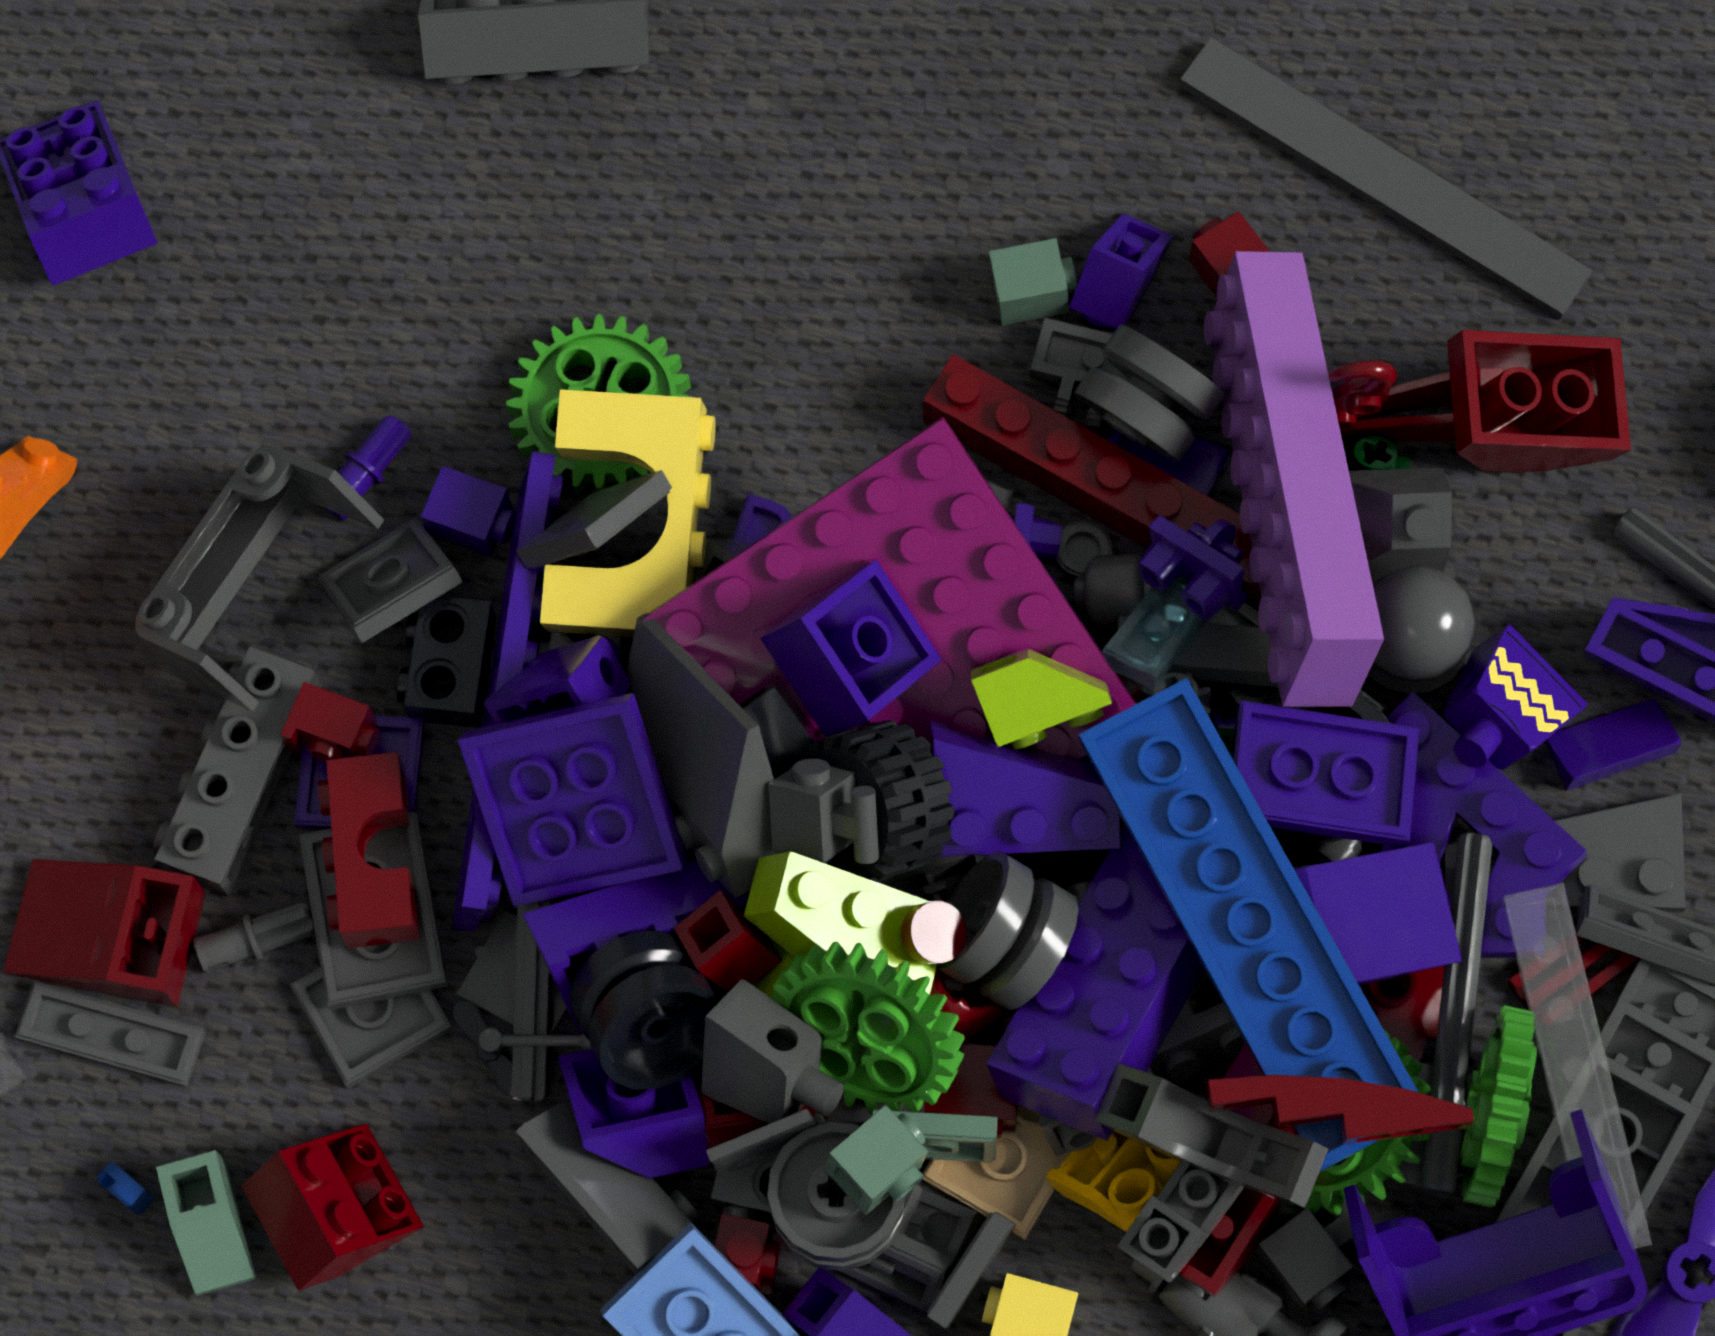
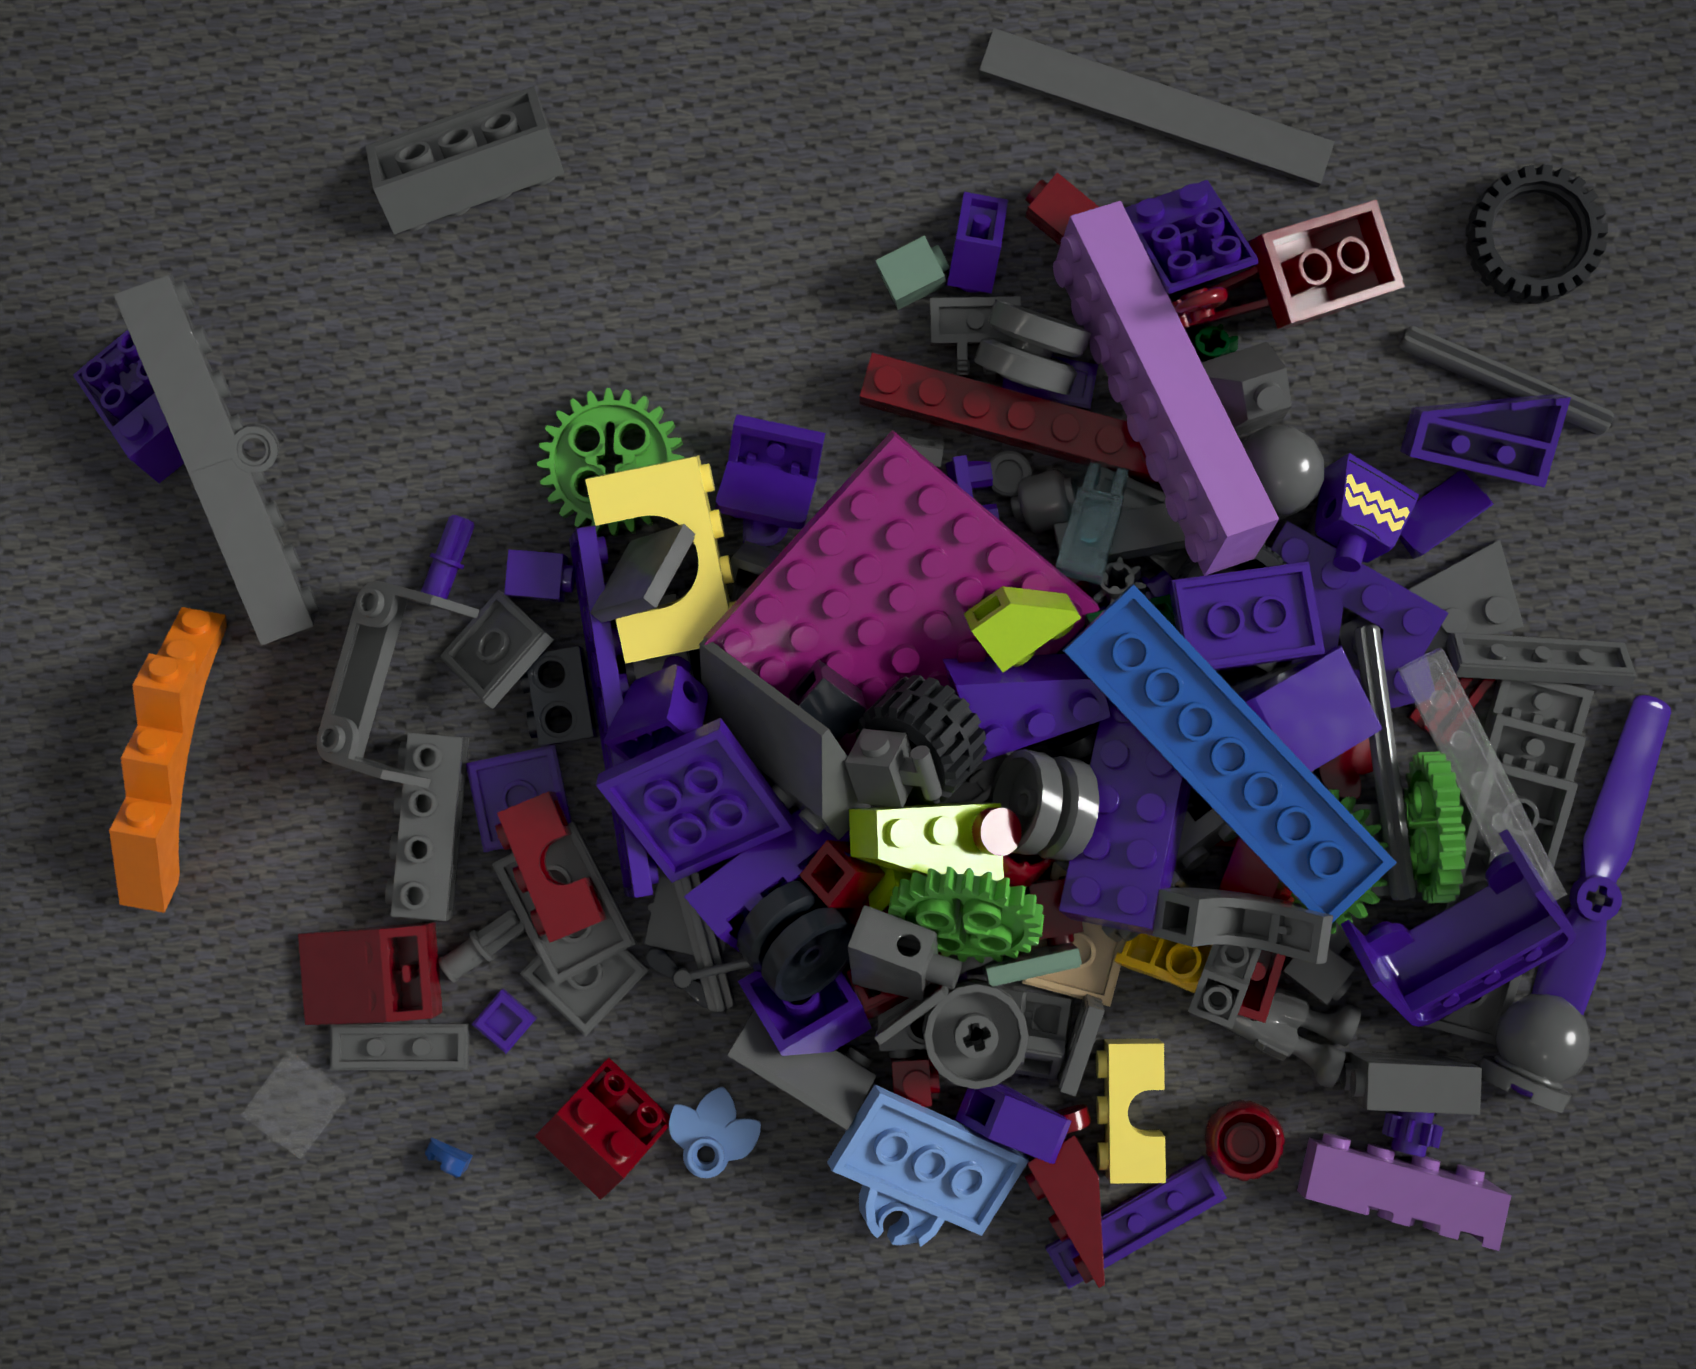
camera: 20 degrees left, 15 degrees up
sand green slope [156,1150,256,1296] -> none
dark red brick [280,682,380,762] -> none
dark purple slope [760,559,942,737] -> none
sand green brick [824,1105,928,1215] -> none
dark purple hips [1138,515,1249,621] -> none
dark red slope [1206,1075,1474,1145] -> none
none -> dark grey hinge [113,274,319,646]
none -> dark purple tile [472,989,537,1054]
none -> medium blue plate [669,1087,761,1178]
none -> dark purple bracket [715,414,826,529]
none -> dark purple slope [1125,180,1258,294]

